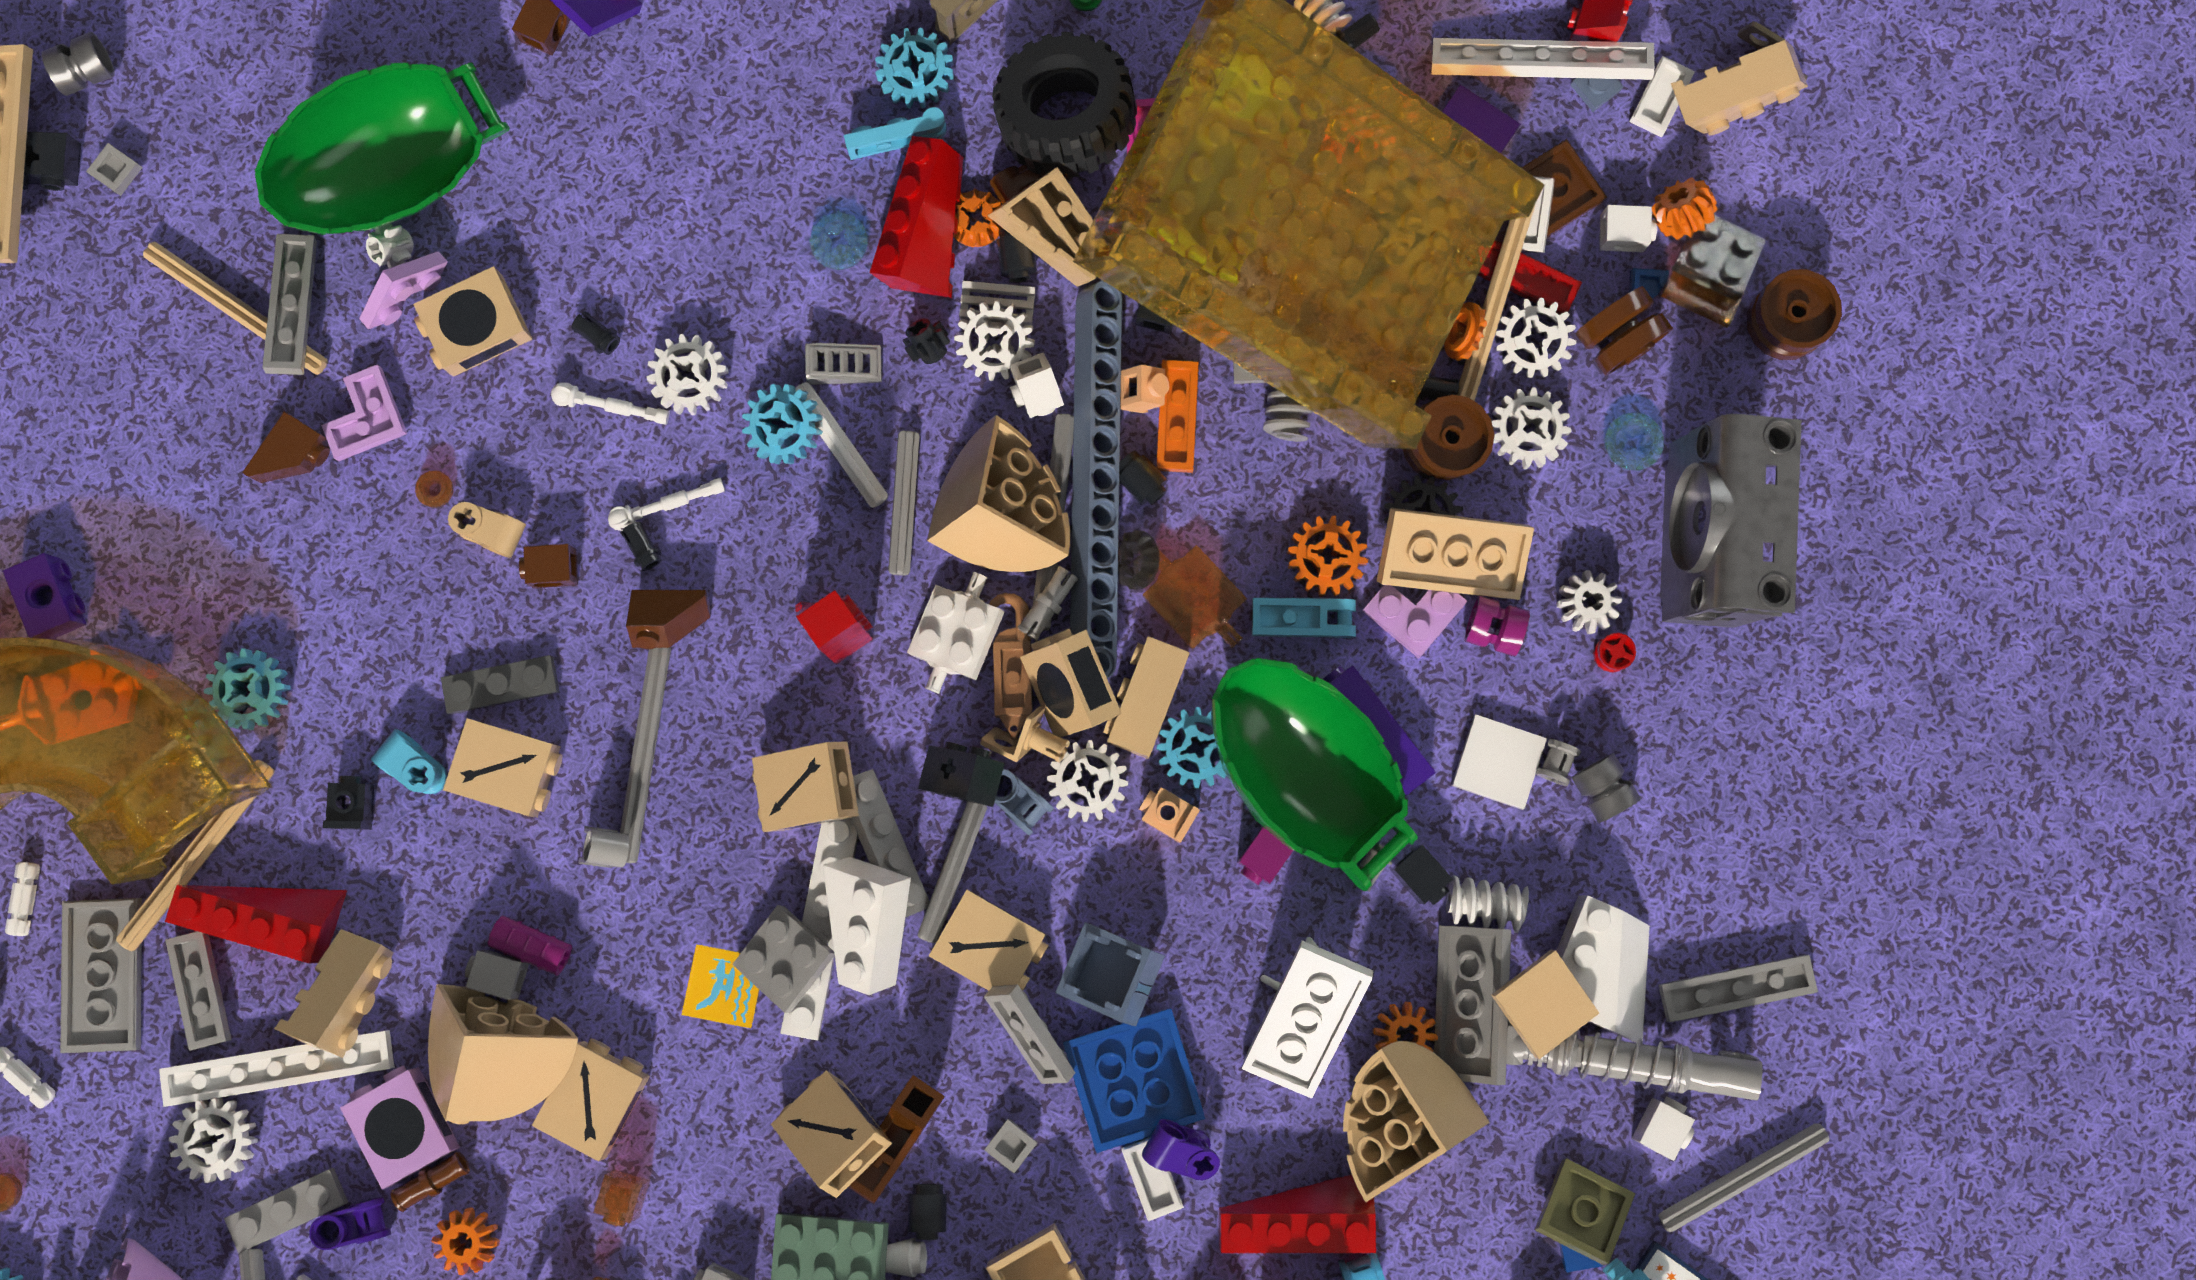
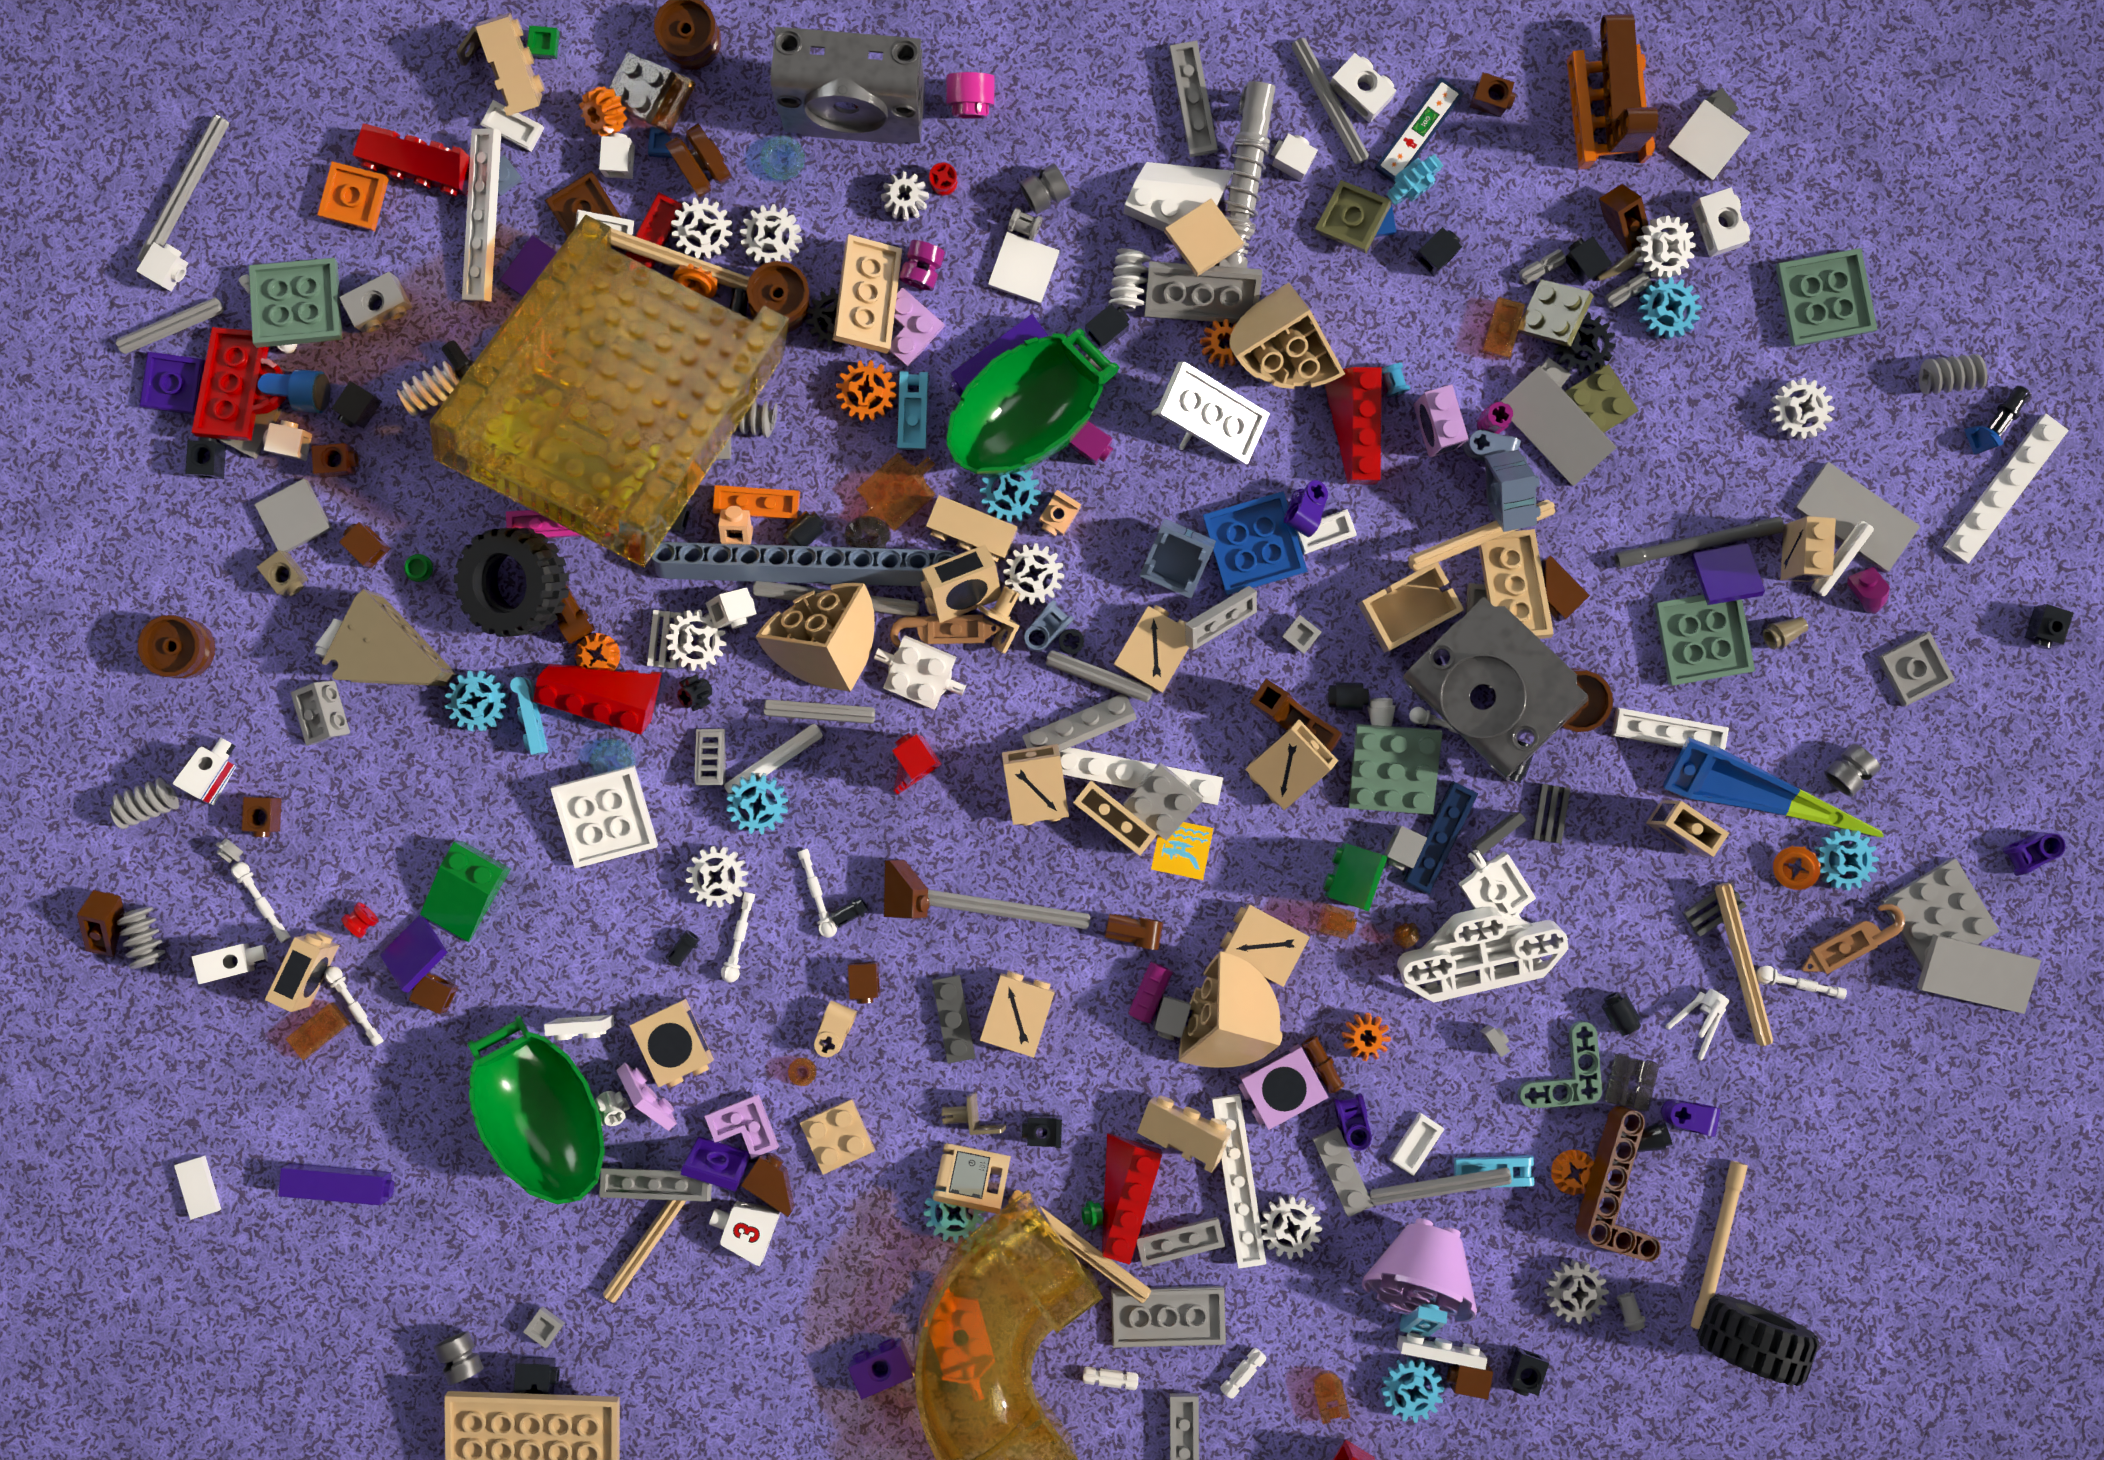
camera: 90 degrees left, 5 degrees up
medium azure piece [371,729,448,794] -> none
light grey piece [579,826,629,868] -> none
white wedge [823,857,911,995] -> none
black brick [918,741,1005,807] -> none
tan wedge [987,167,1120,287] -> none
black brick [996,229,1037,283] -> none
light grey pin [1017,566,1079,641] -> none
none -> green slope [420,841,511,942]
none -> green plate [527,26,560,59]
none -> white plate [544,1015,614,1040]
none -> white plate [550,765,658,868]
none -> dark purple tile [680,1137,751,1191]
none -> white torso [709,1201,781,1266]
none -> tan plate [800,1099,875,1175]
none -> tan container [933,1144,1011,1214]
none -> dark tan bracket [941,1092,1007,1135]
none -> dark pink piece [946,72,995,119]
none -> black bush [1059,629,1084,655]
none -> tan brick [1073,781,1157,856]
none -> green plate [1081,1201,1103,1230]
none -> reddish brown piece [1105,913,1164,950]
none -> green slope [1323,843,1388,912]
none -> white brick [1330,53,1396,123]

